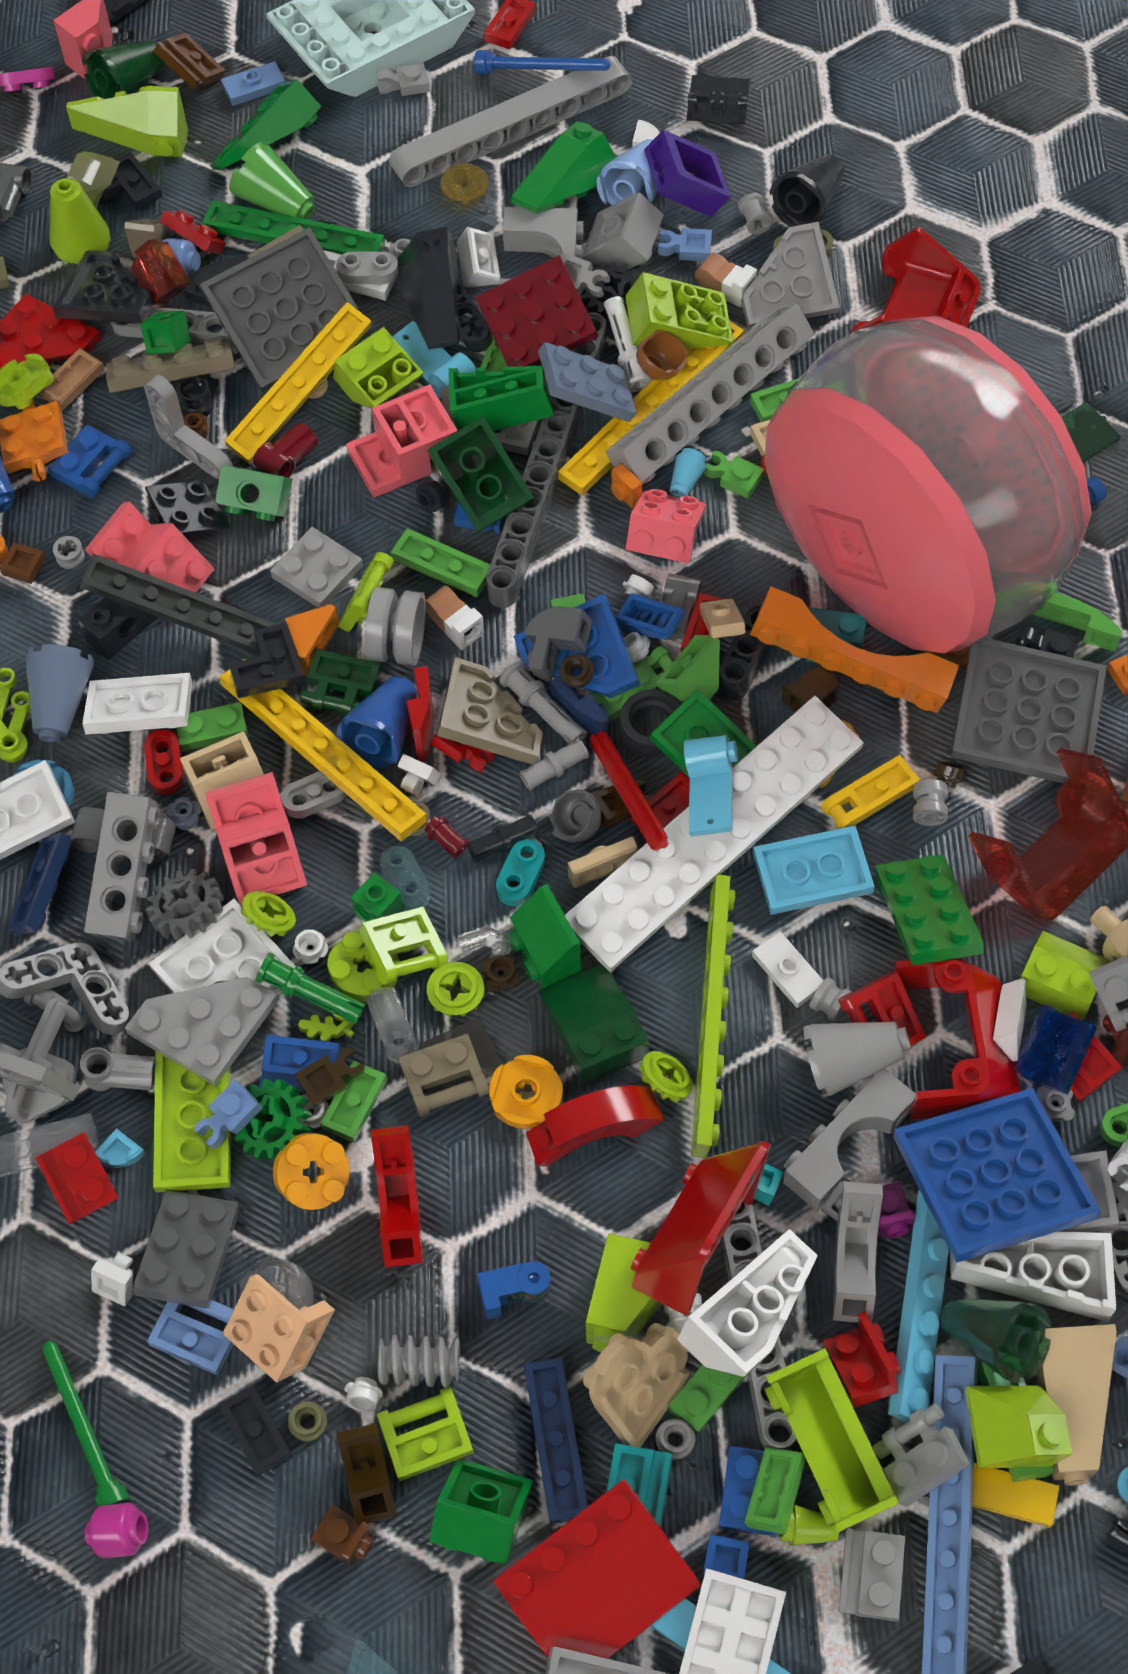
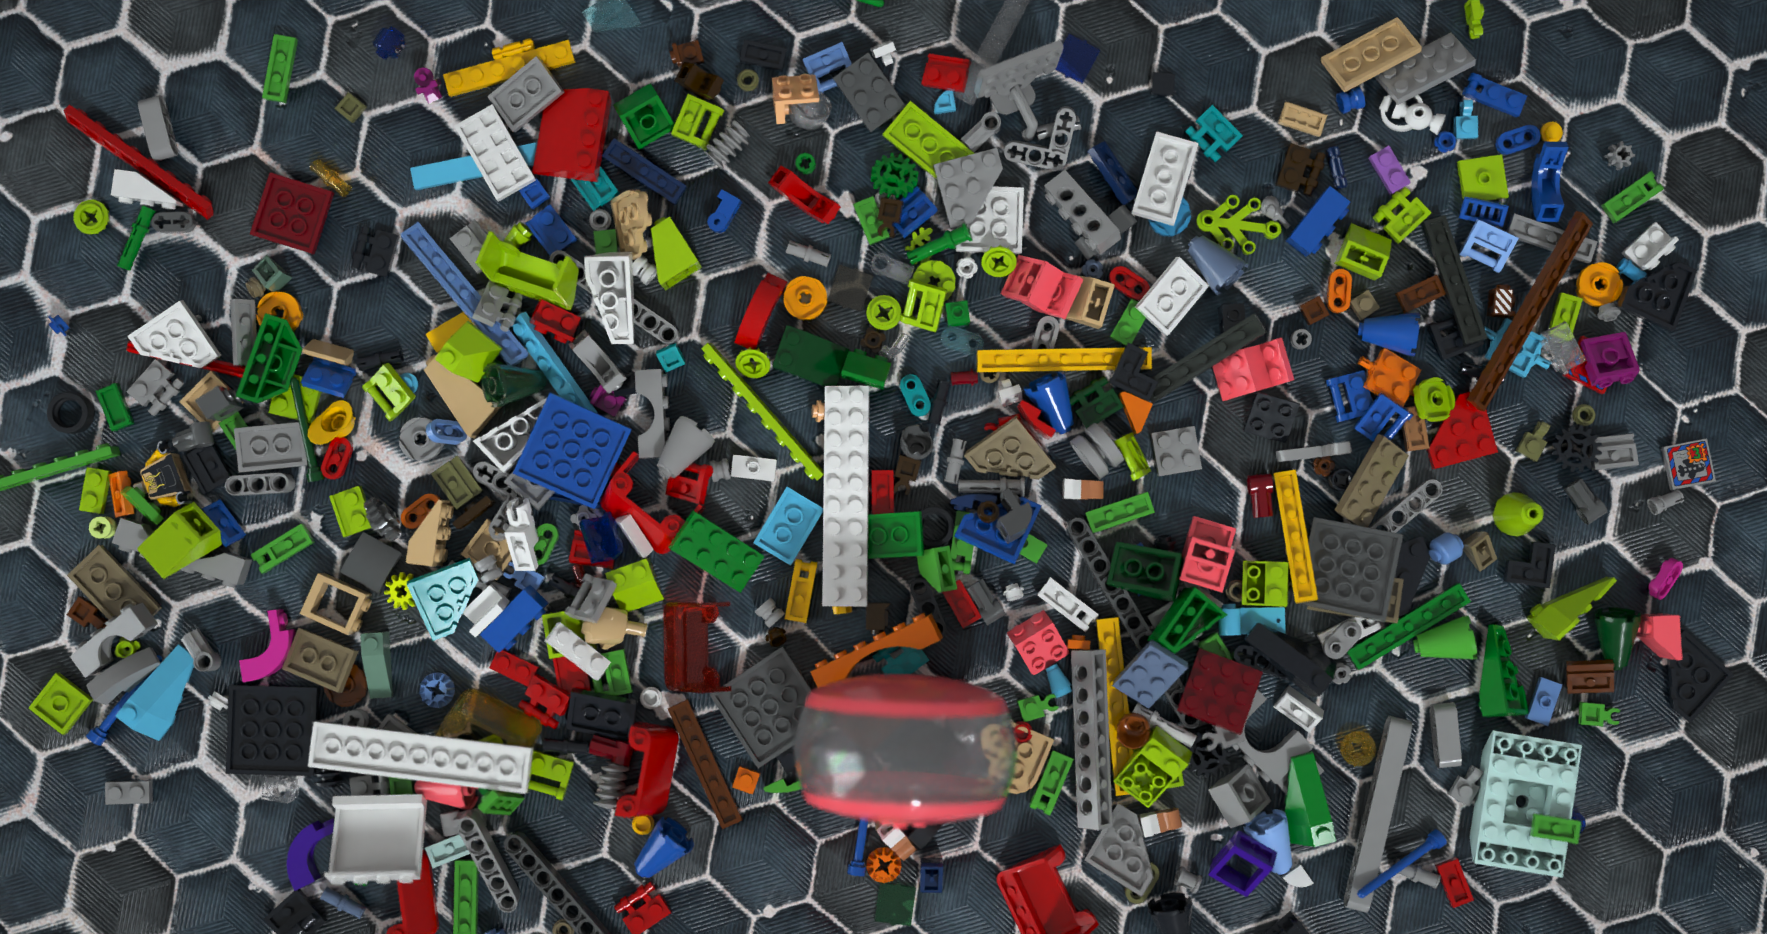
camera: 135 degrees right, 25 degrees up
black plate [53,250,153,323] -> none
olive slope [67,151,120,208] -> none
clear red piece [130,239,192,305] -> none
green brick [140,310,191,354] -> none
dark grey gear [145,869,224,940] -> none
red plate [159,209,226,254] -> none
medium blue plate [194,1080,263,1149] -> none
green brick [215,465,293,521] -> none
light orange plate [273,1133,350,1210] -> none
white plate [345,1377,383,1412] -> none
dark tan plate [398,1033,489,1118] -> none
tan plate [568,837,637,888] -> none
red axle [590,731,669,851] -> none
blue slope [615,593,686,640] -> none
white plate [623,632,650,663] -> none
red windscreen [630,1141,771,1315] -> none
medium blue plate [658,228,712,261] -> none
medium azure door [684,735,738,837] -> none
tan plate [700,599,745,639] -> none
bright green plate [744,1447,806,1534] -> none
none -> light grey pin [786,240,831,267]
none -> green bush [796,153,816,174]
none -> light nougat plate [811,400,825,422]
none -> white plate [1037,577,1099,632]
none -> blue plate [1354,392,1414,442]
none -> light grey pin [1394,859,1440,888]
none -> light grey beam [1429,702,1462,768]
none -> bright green plate [1578,702,1620,727]

